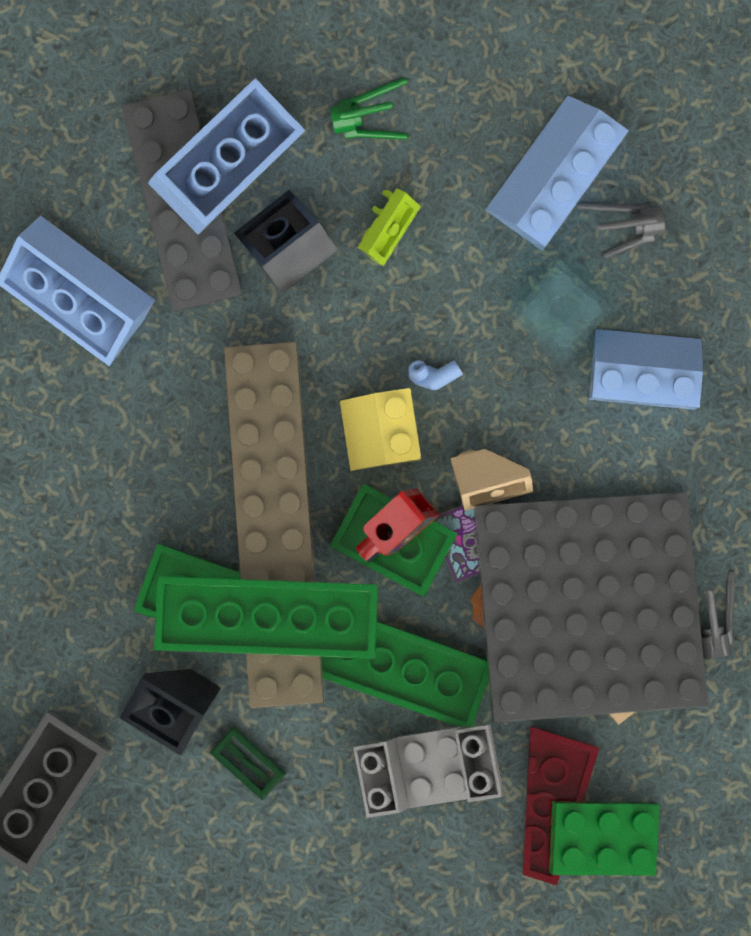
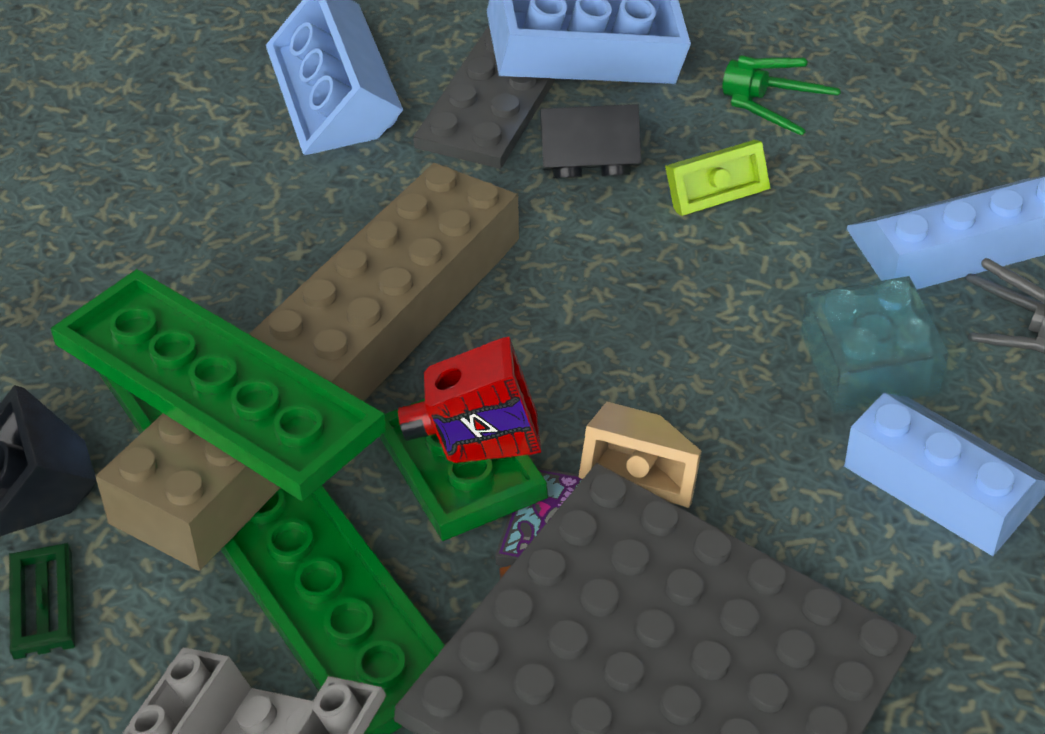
camera: 35 degrees right, 40 degrees down
light yellow slope [340,388,421,471] -> none
light blue arm [408,360,463,390] -> none

